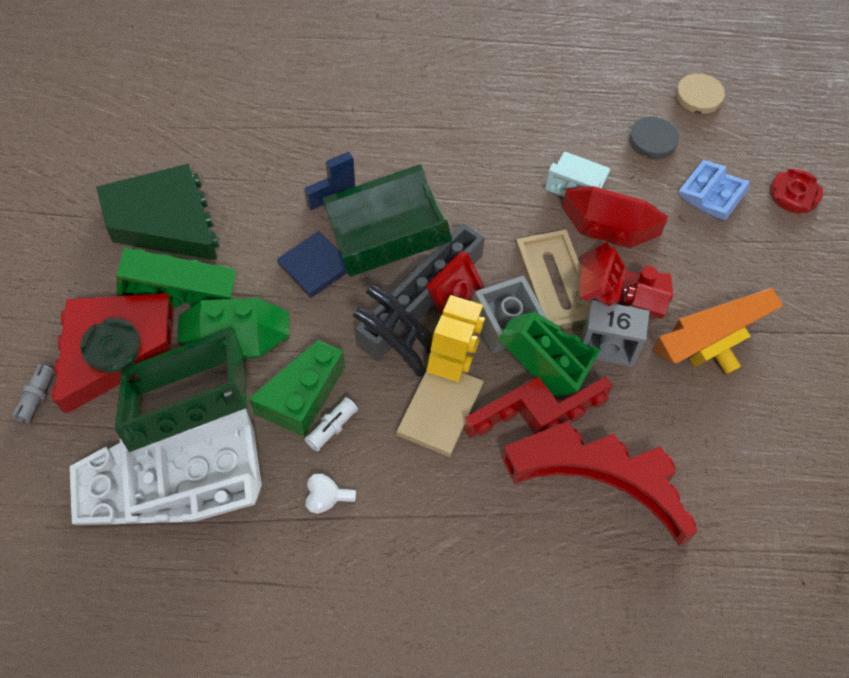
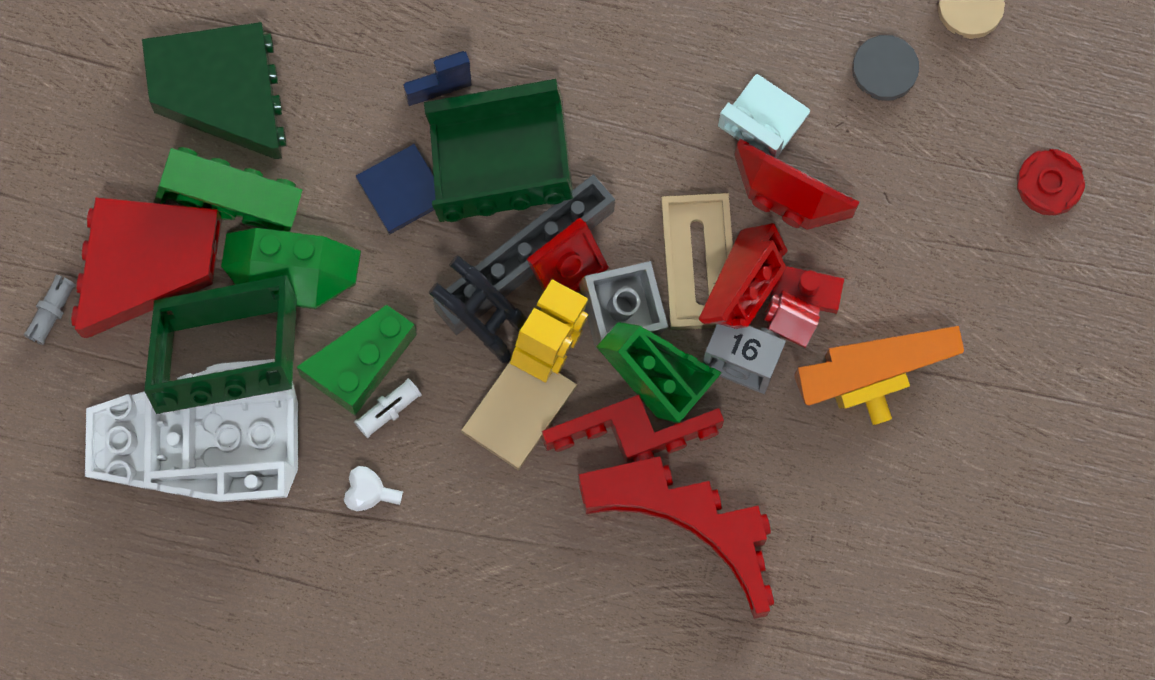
camera: 10 degrees right, 15 degrees up
clear green tile [80,318,142,373] -> none
light blue slope [679,160,750,221] -> none

